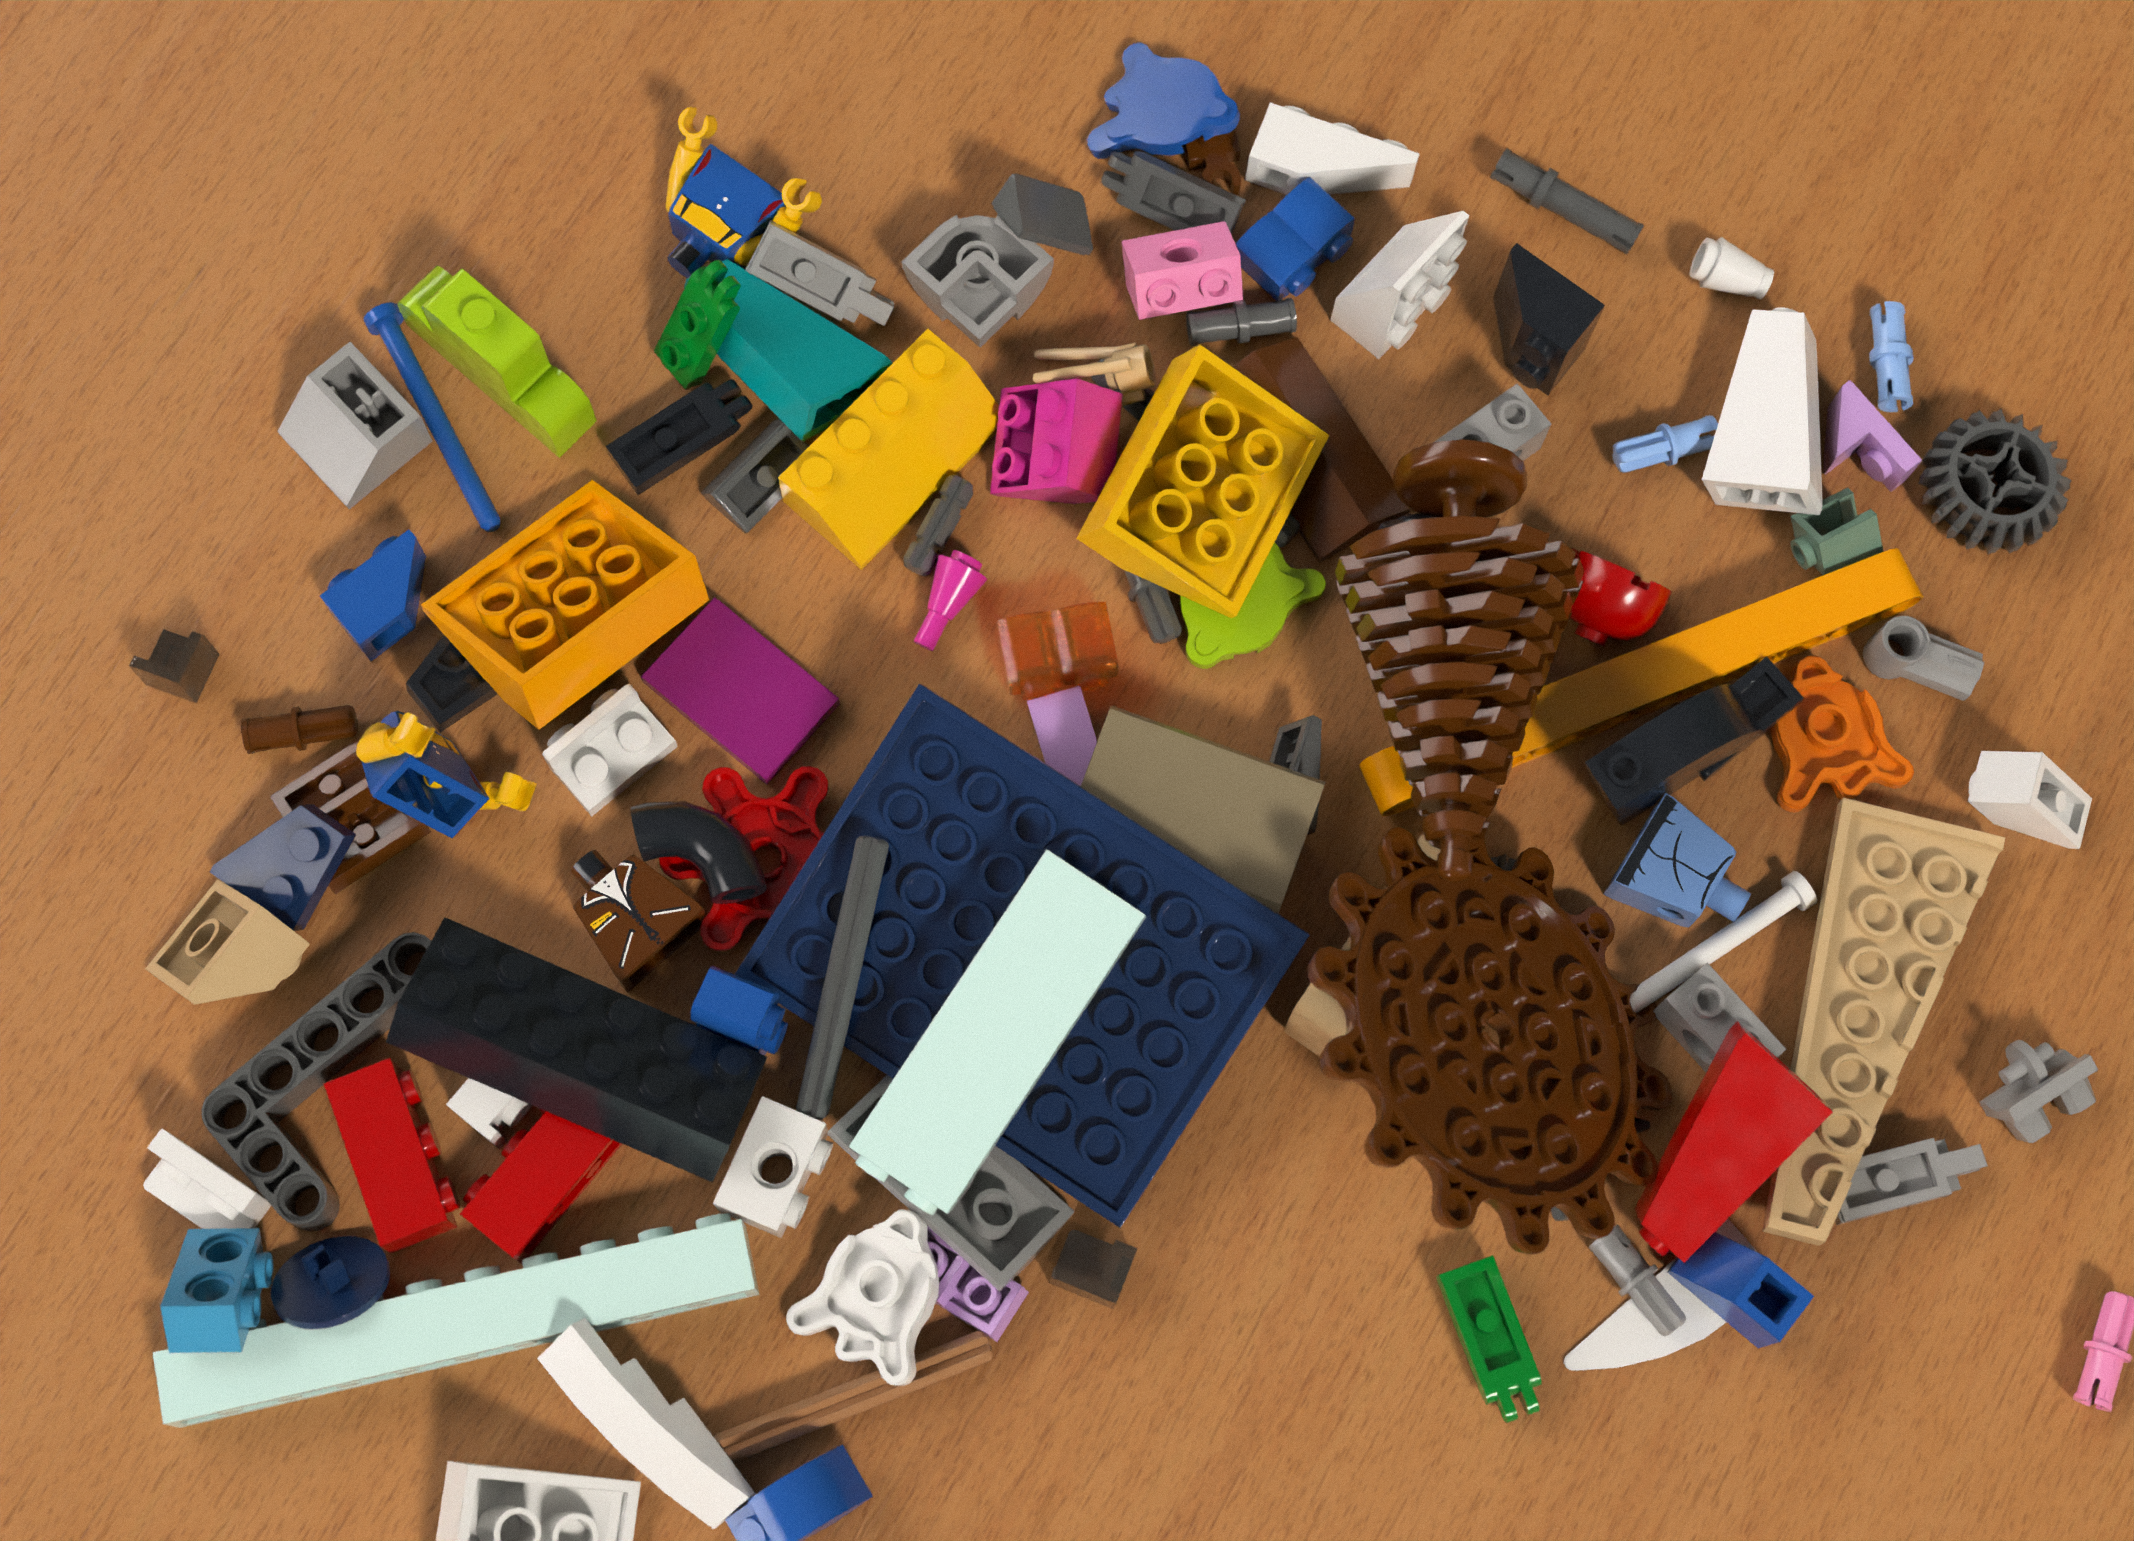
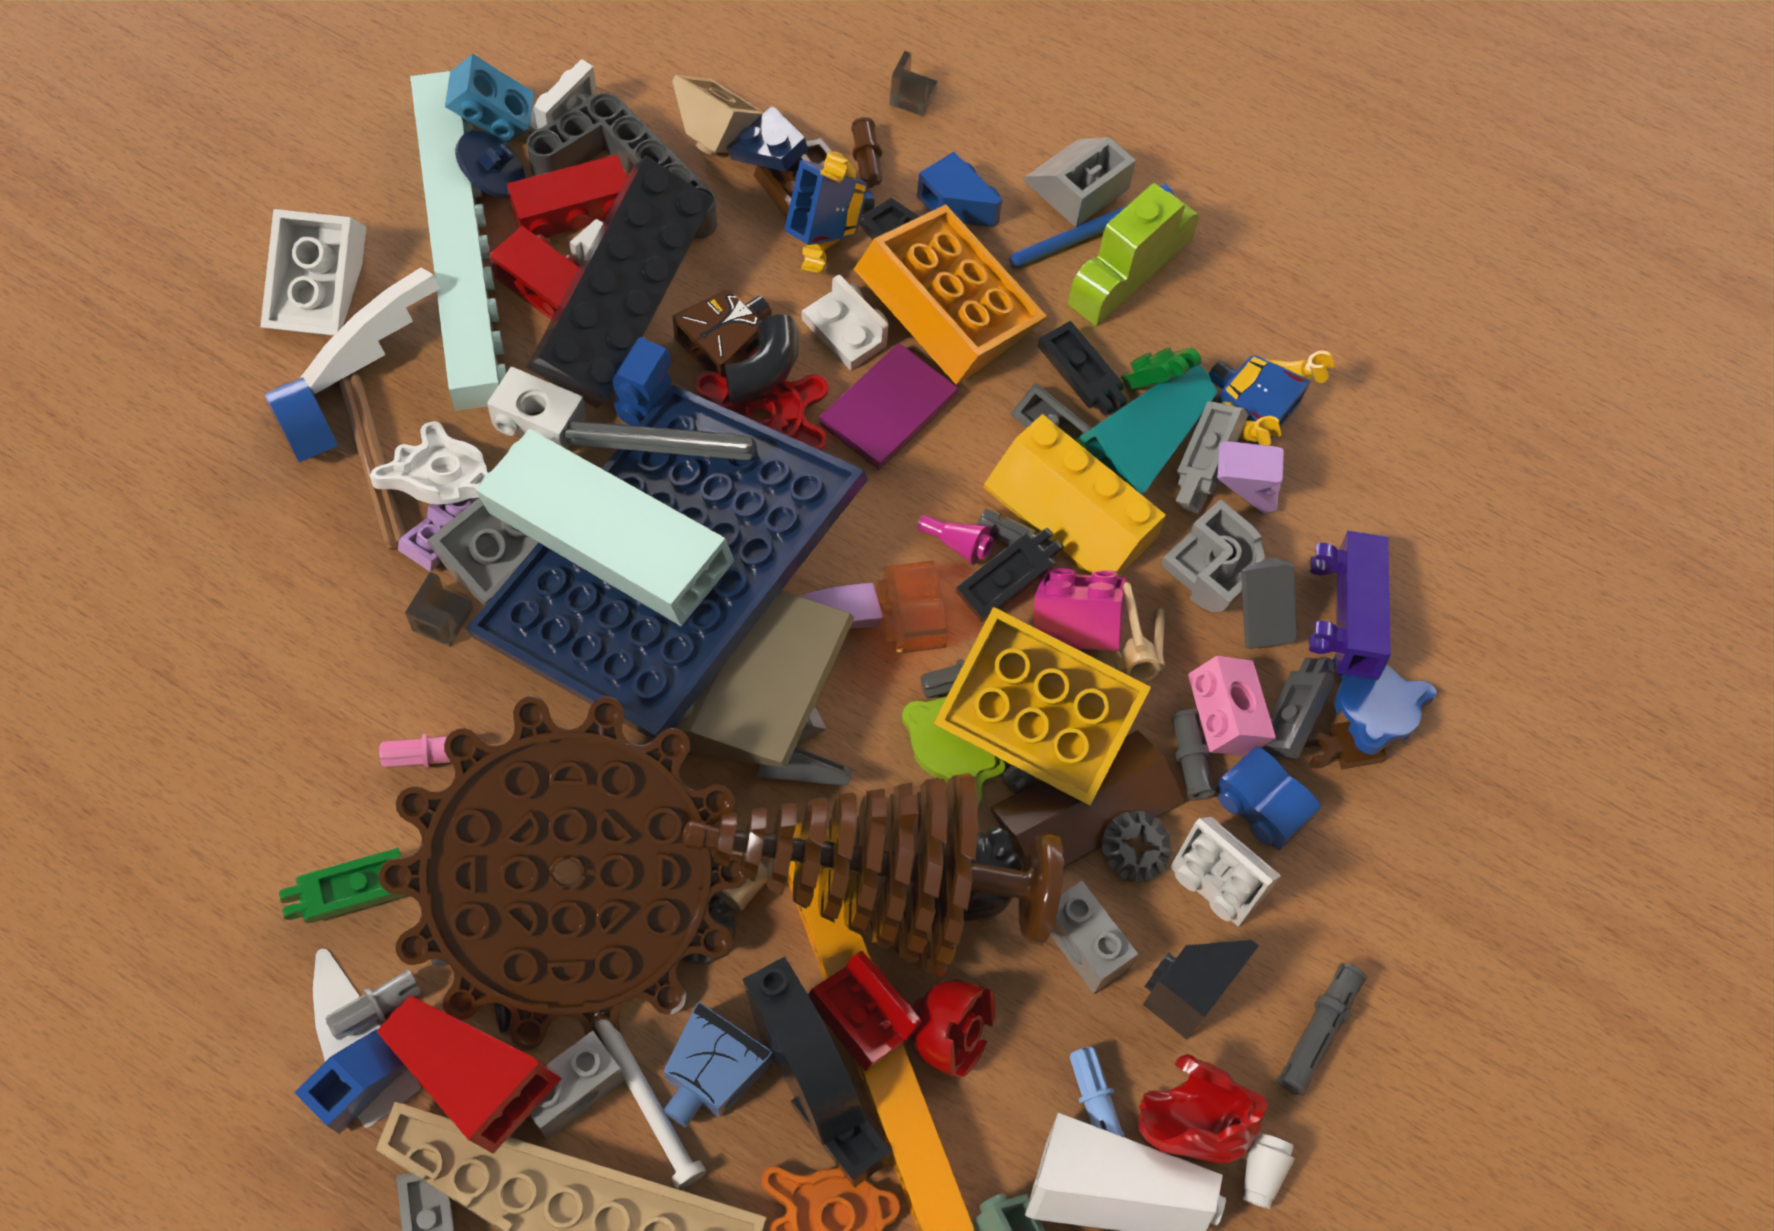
camera: 90 degrees right, 10 degrees down
white slope [1245,103,1419,195] -> none
none -> bright pink axle [379,733,451,769]
none -> red bracket [808,951,921,1072]
none -> black hinge [956,528,1064,622]
none -> dark grey gear [1102,811,1173,882]
none -> red hair [1138,1054,1268,1164]
none -> lavender slope [1217,441,1284,514]
none -> dark purple brick [1309,530,1391,680]

